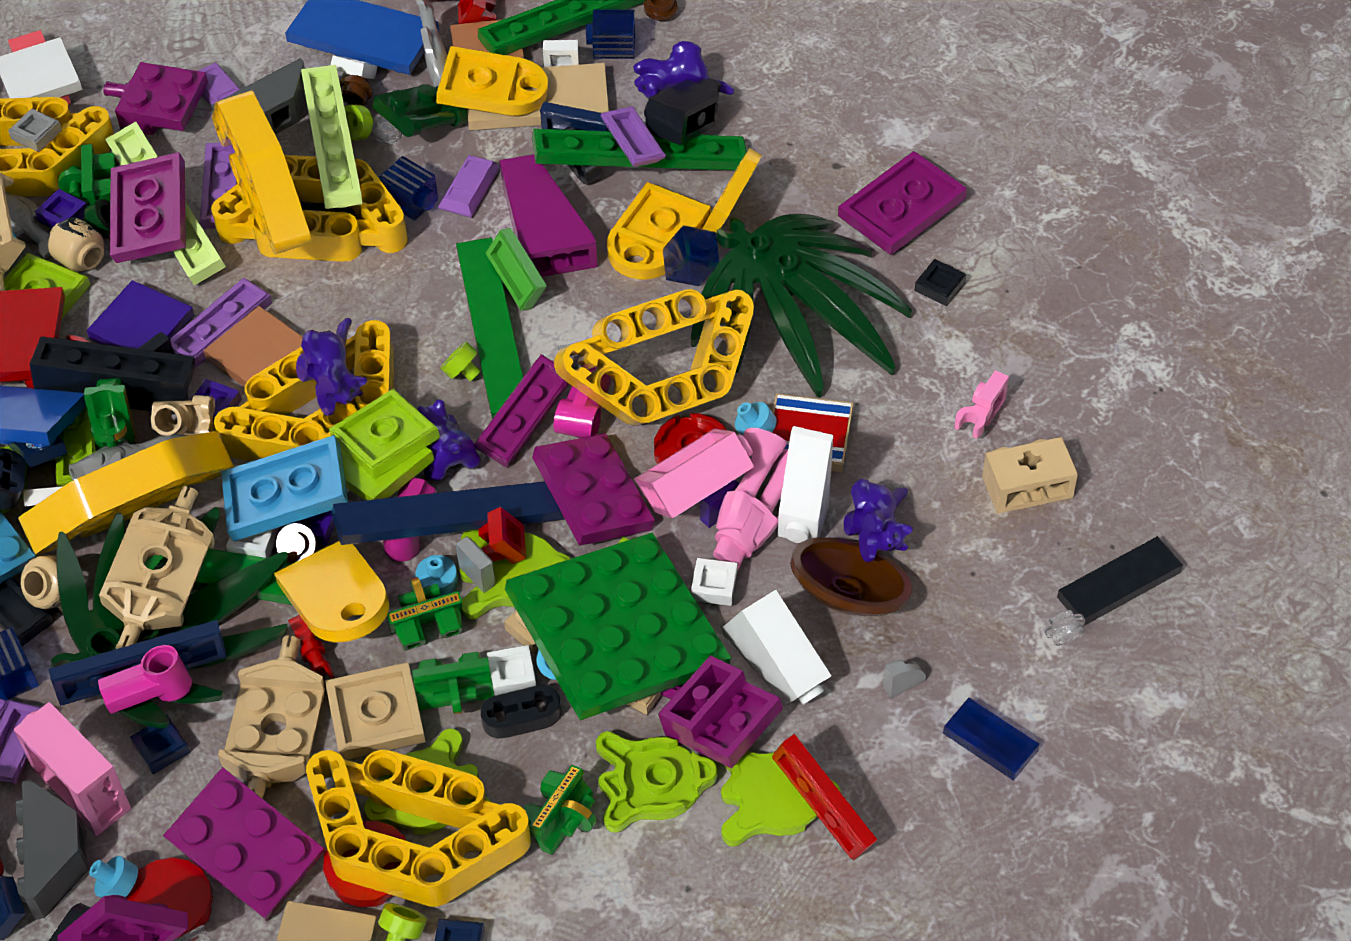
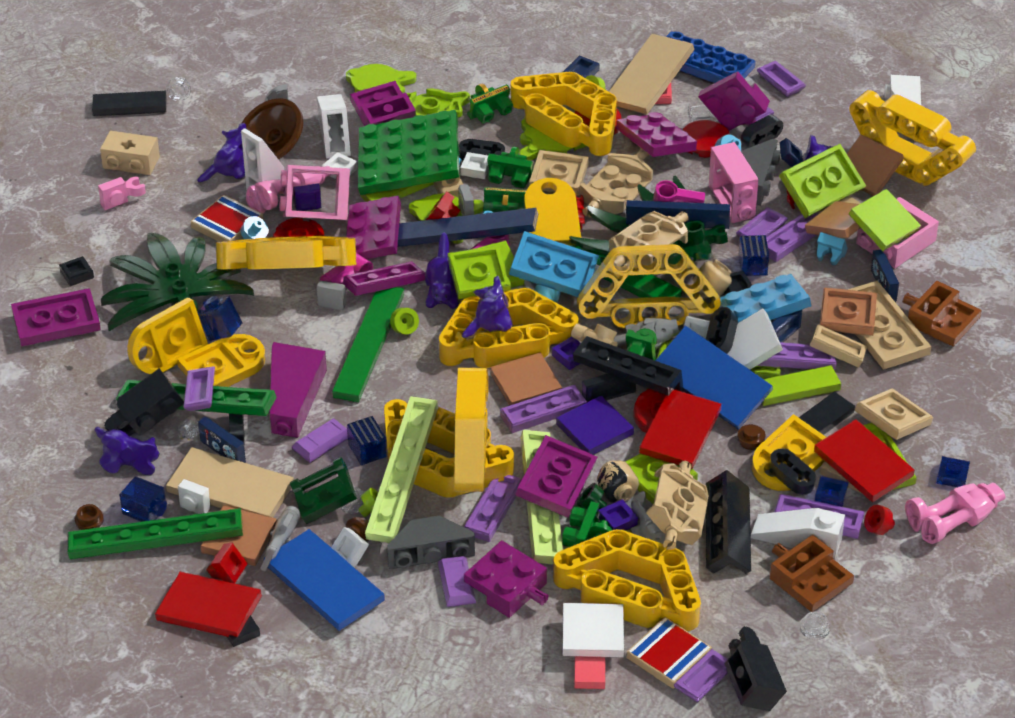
camera: 155 degrees left, 10 degrees down
light grey tile [8,109,62,152] -> none
yellow tile [436,46,548,116] -> none
bright green tile [485,228,547,311] -> none
red tile [772,734,878,860] -> none
clear blue tile [943,697,1040,781] -> none

